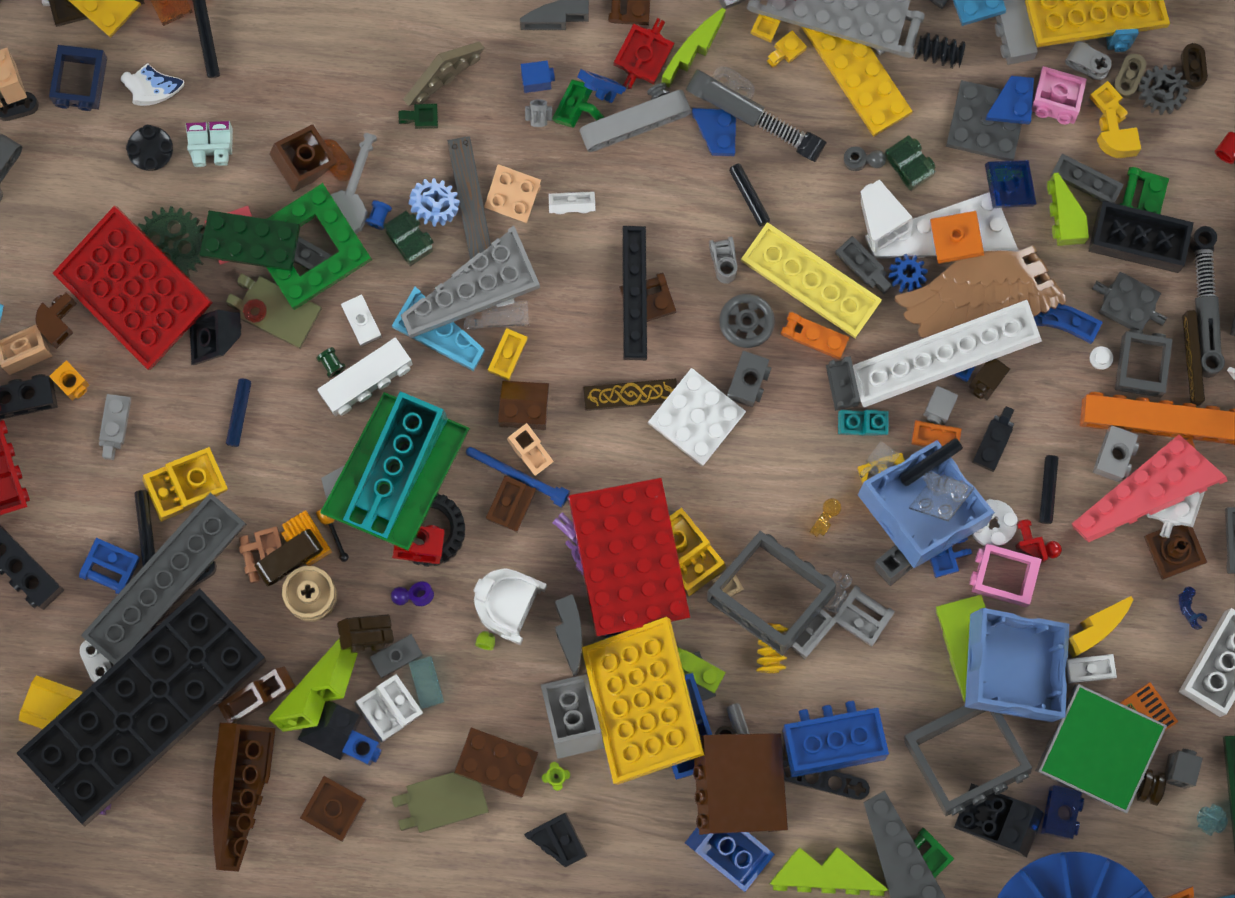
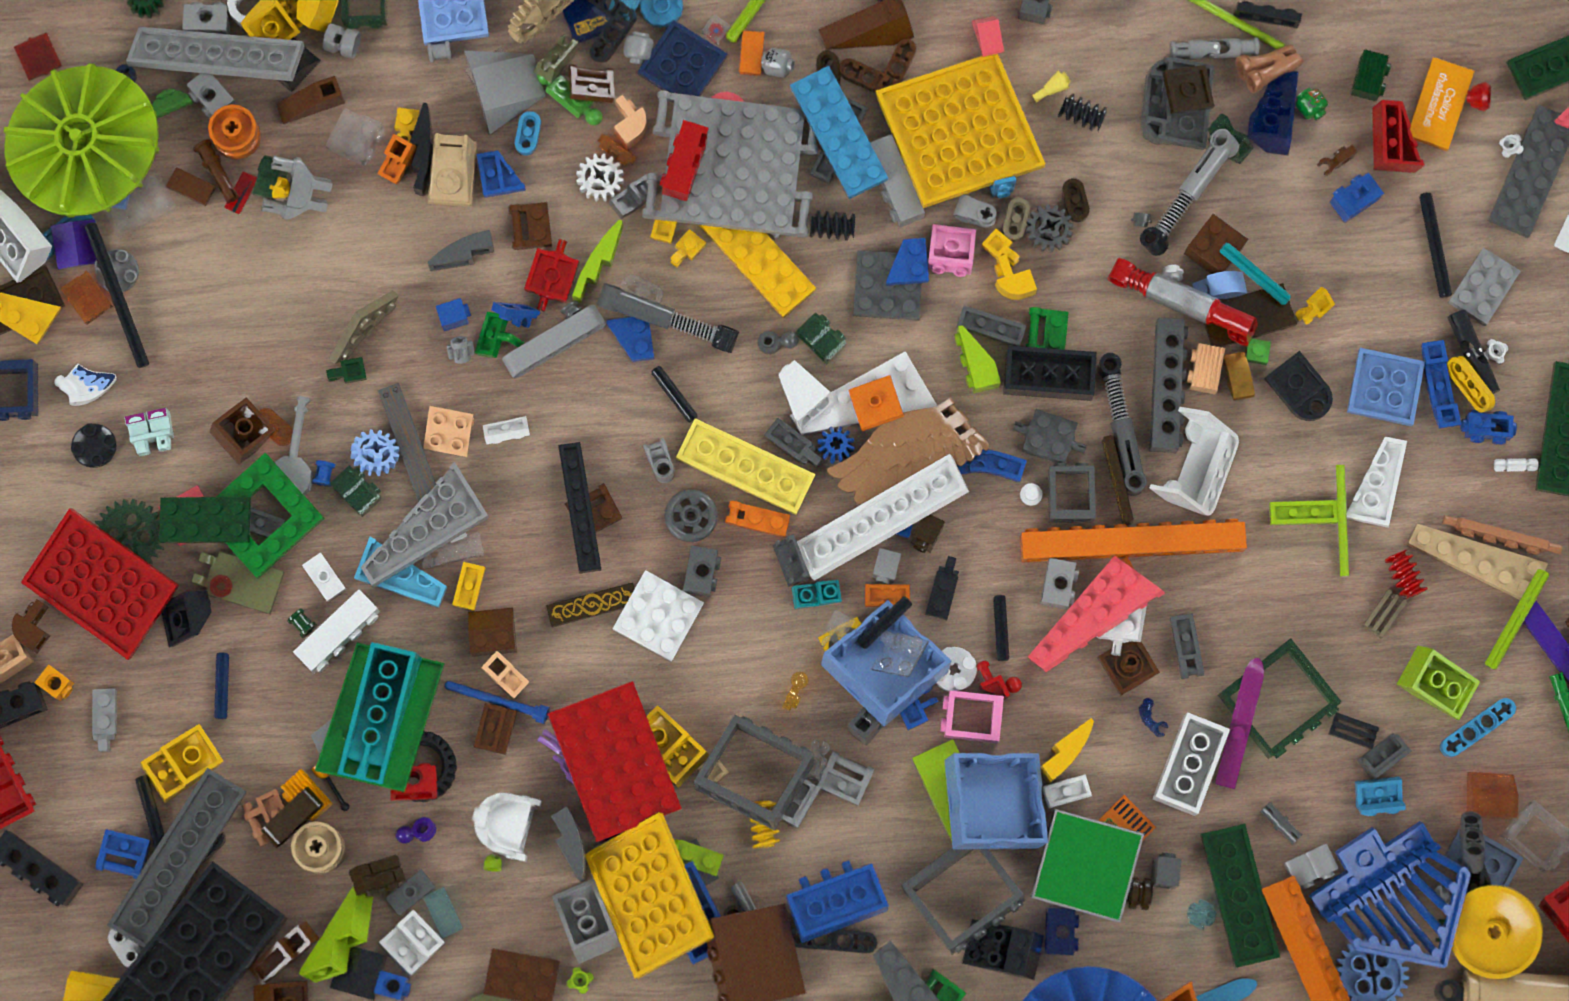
camera: 10 degrees left, 0 degrees up
clear blue tile [985,160,1037,208] -> none

